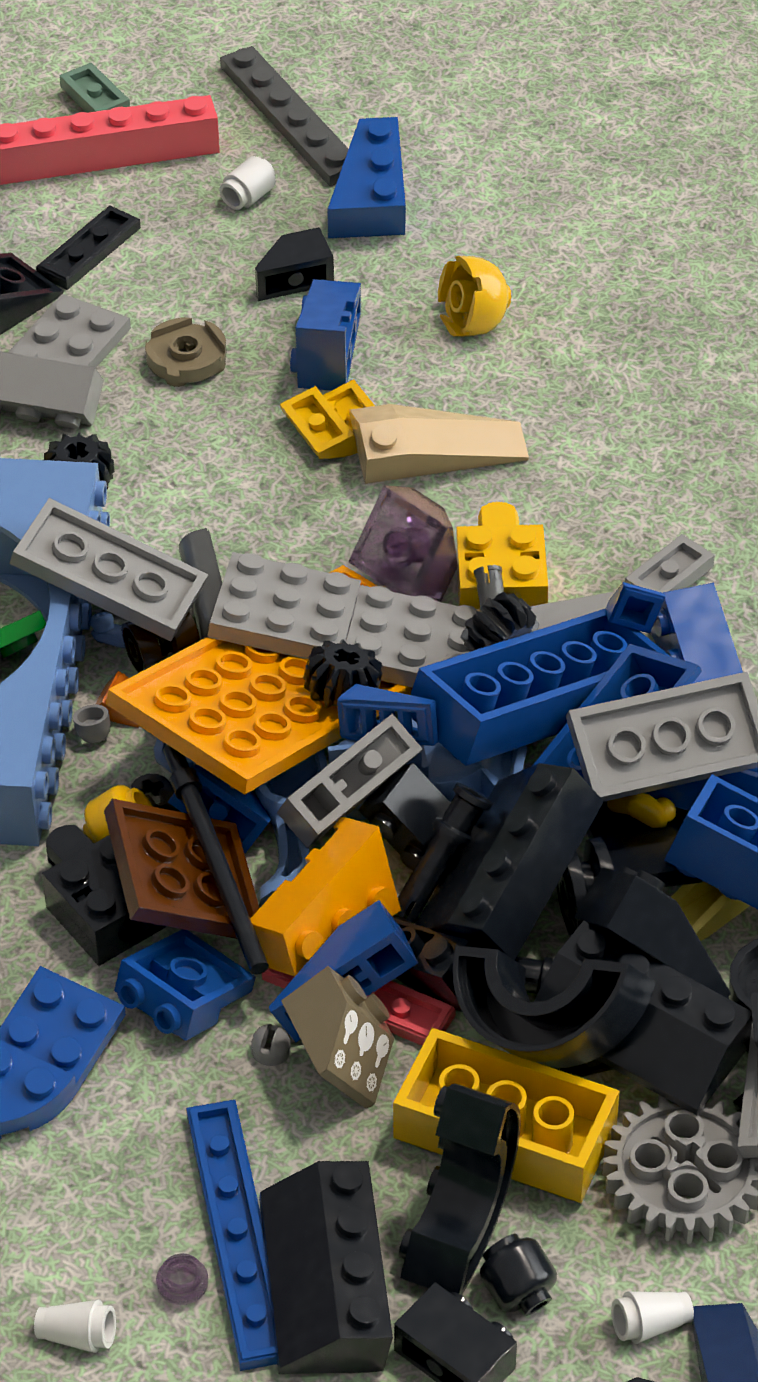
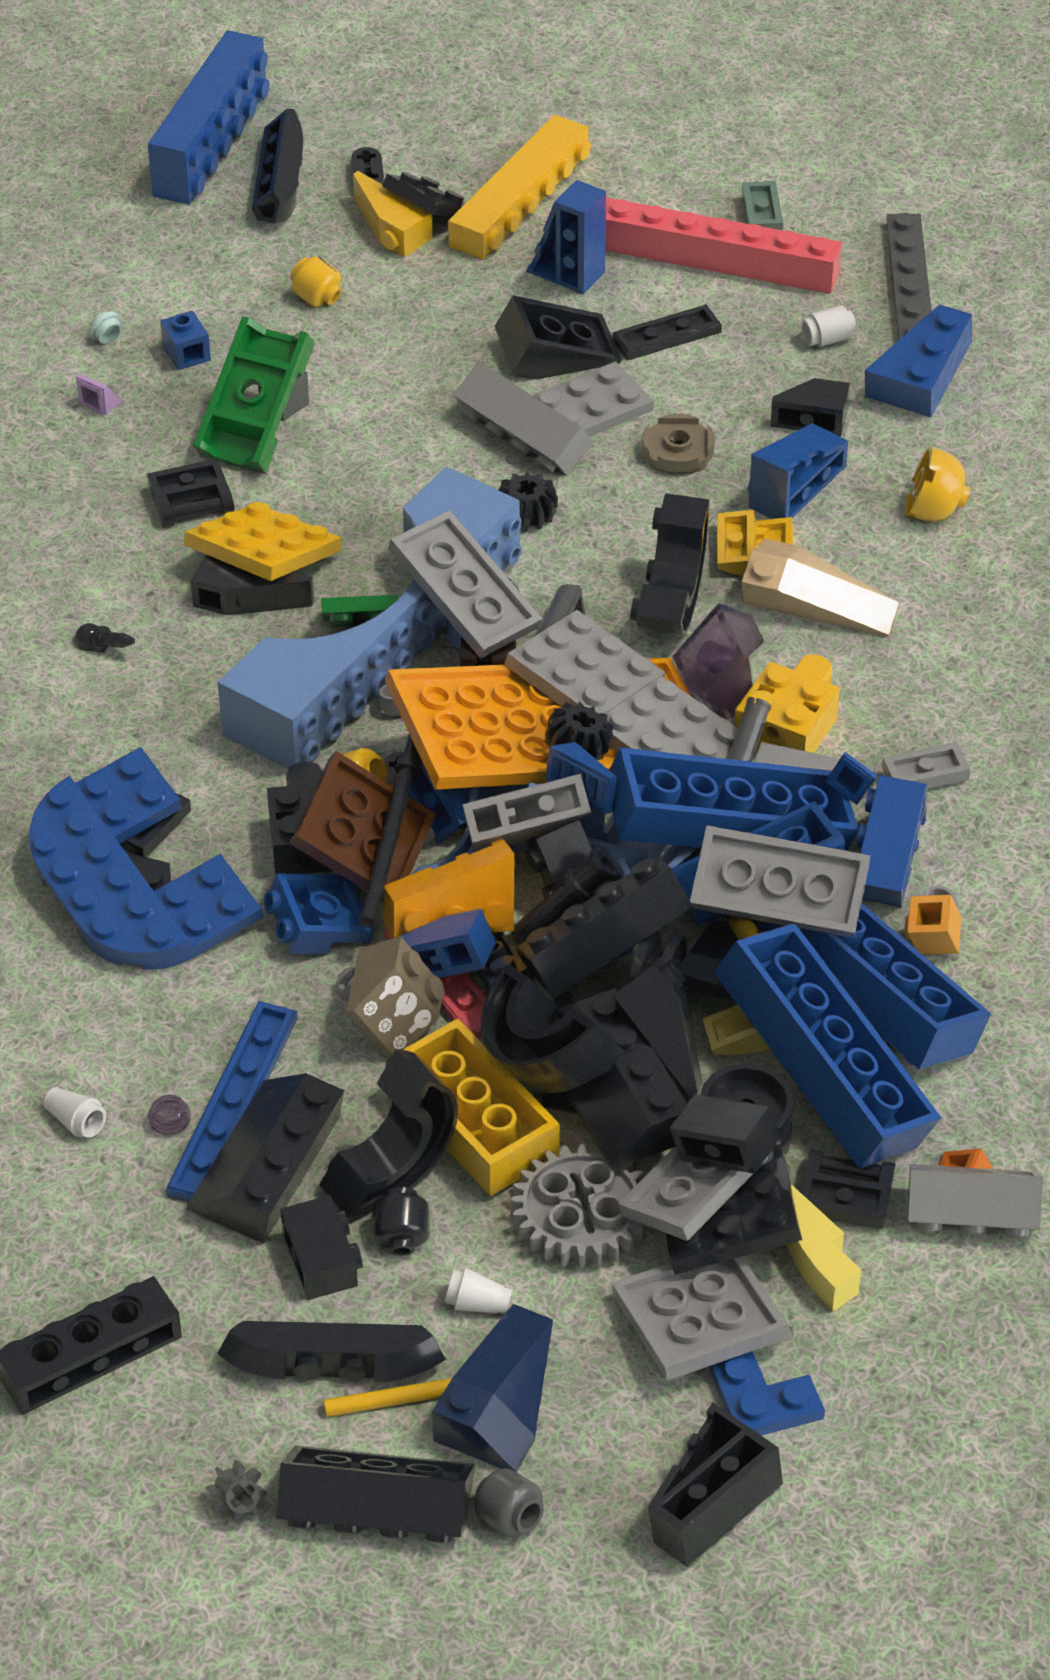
camera: 30 degrees right, 0 degrees up
black gear [460,592,540,652] -> none
none -> black brick [630,493,709,635]

